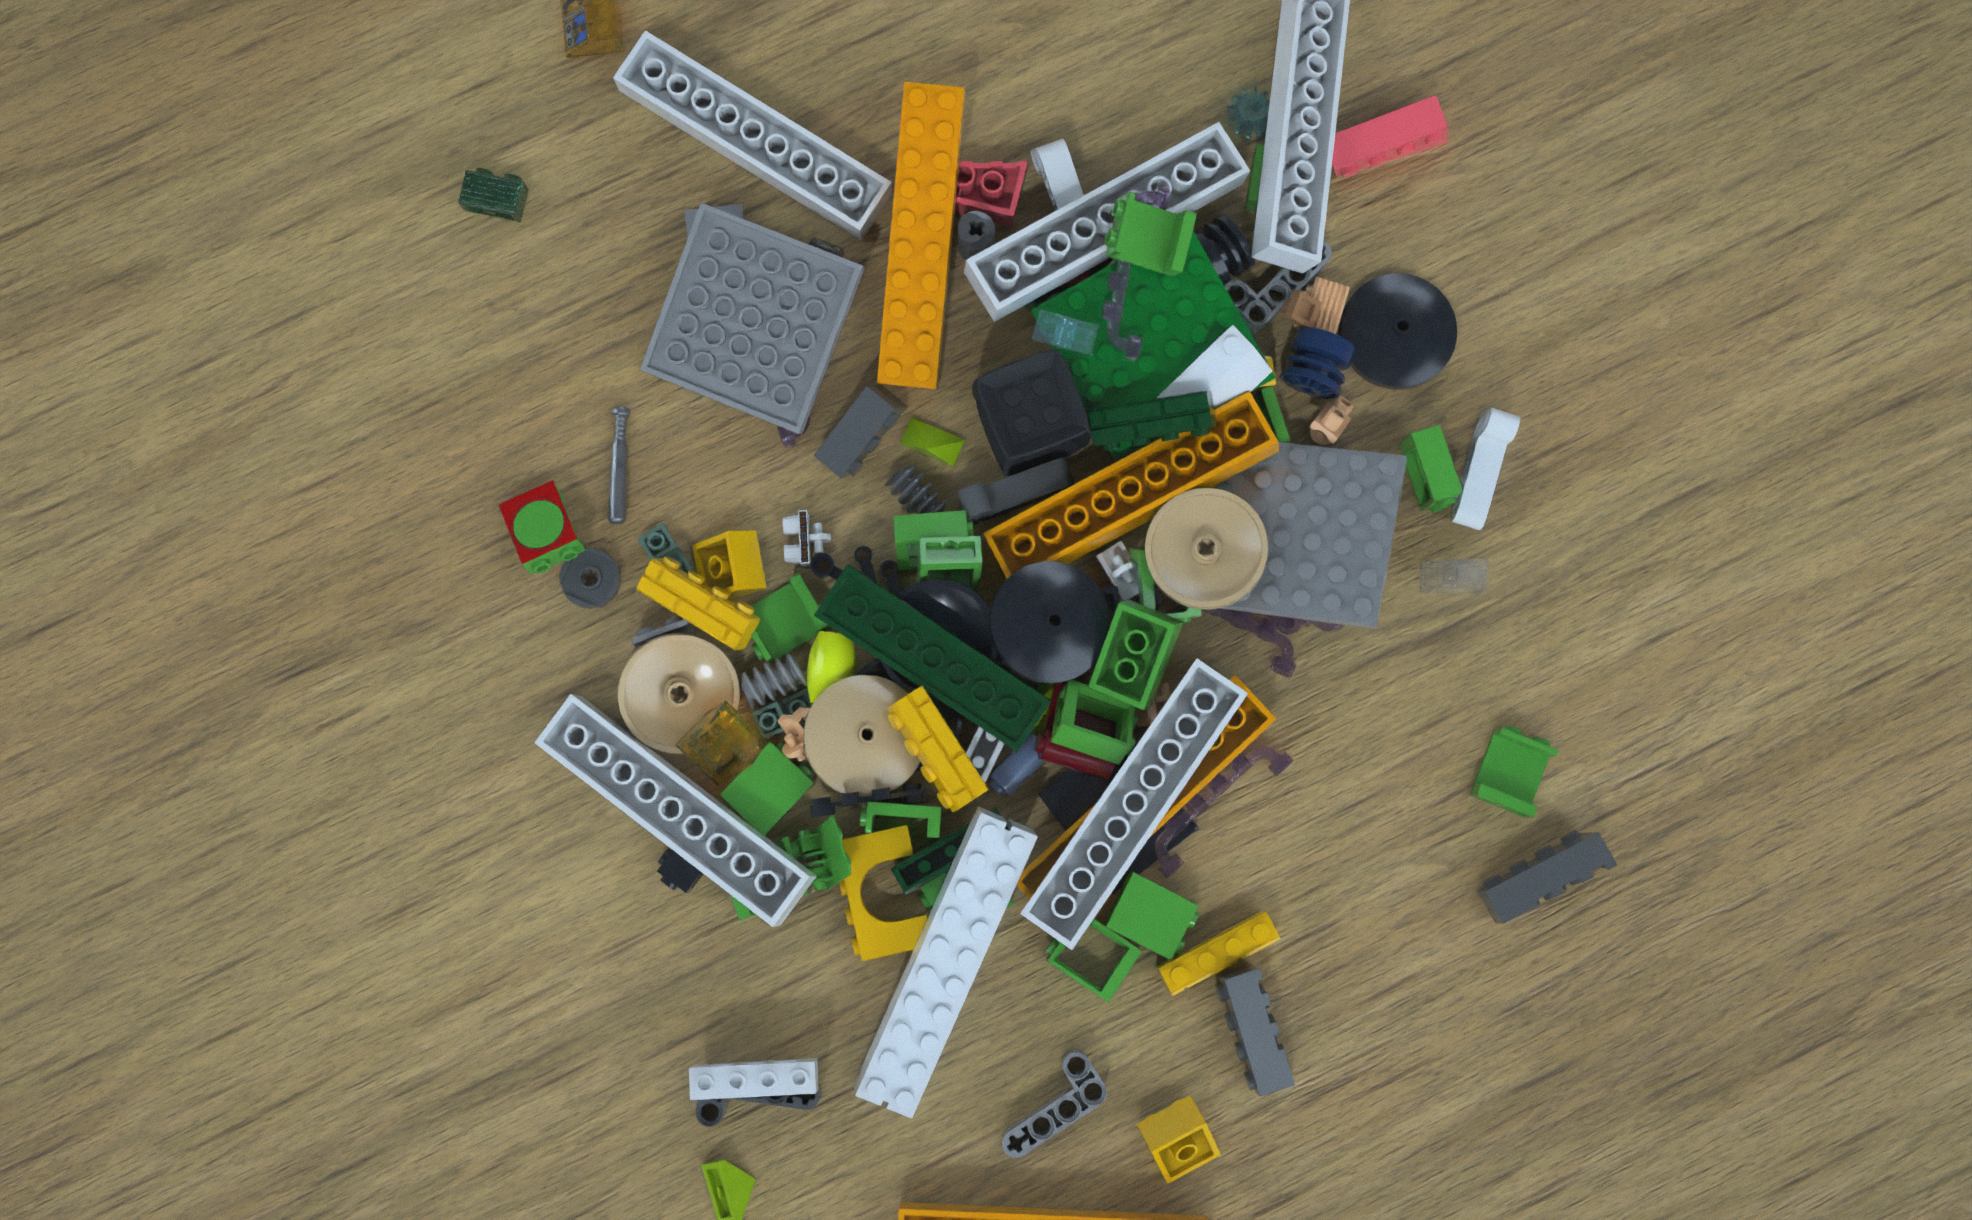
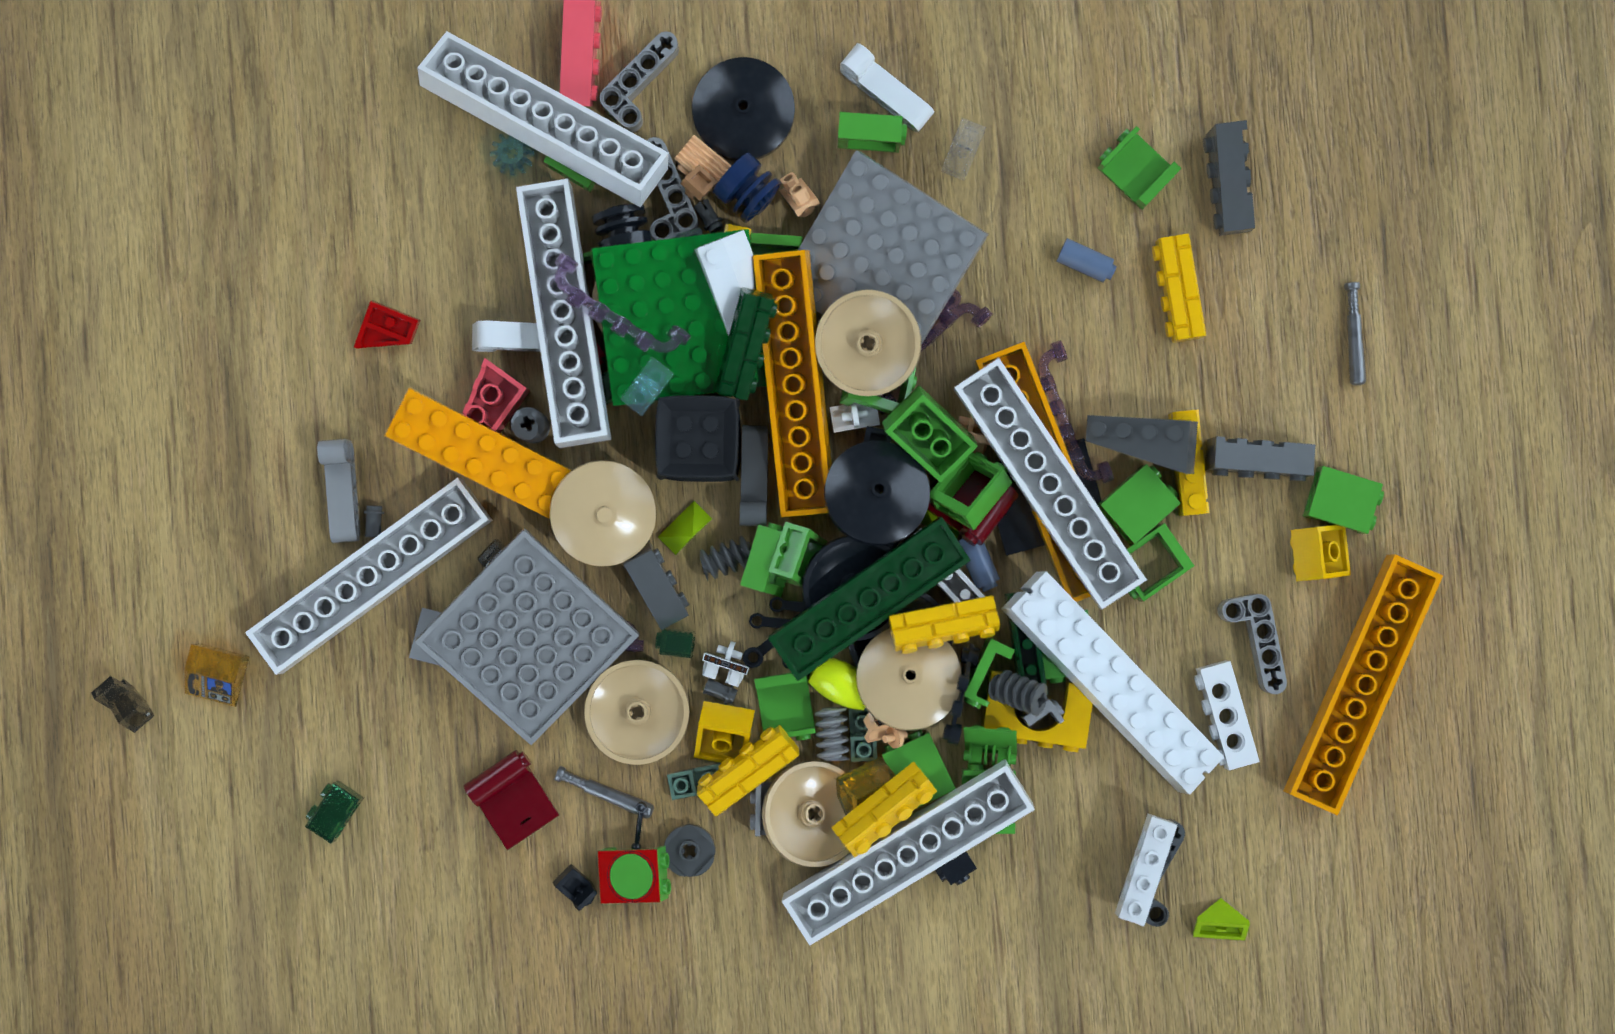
camera: 65 degrees left, 5 degrees up
bright green panel [1105,192,1197,277] -> none
none -> light grey beam [317,439,360,543]
none -> red wing [354,301,420,349]
none -> dark grey pin [364,505,385,537]
none -> dark red door [463,750,560,850]
none -> tan dish [550,460,656,566]
none -> black bracket [553,864,597,911]
none -> tan dish [584,660,690,765]
none -> light grey beam [599,31,679,133]
none -> black hinge [631,802,647,849]
none -> clear green brick [655,628,696,658]
none -> dark grey pin [694,199,723,234]
none -> dark grey pin [703,678,738,705]
none -> yellow brick [831,761,937,857]
none -> dark grey piece [988,670,1048,716]
none -> light grey bracket [1018,698,1064,726]
none -> sand blue brick [1056,238,1117,283]
none -> dark grey wedge [1086,415,1198,474]
none -> yellow brick [1152,233,1207,343]
none -> white brick [1194,660,1260,771]
none -> bright green panel [1303,466,1384,534]
none -> flat silver piece [1344,282,1366,386]

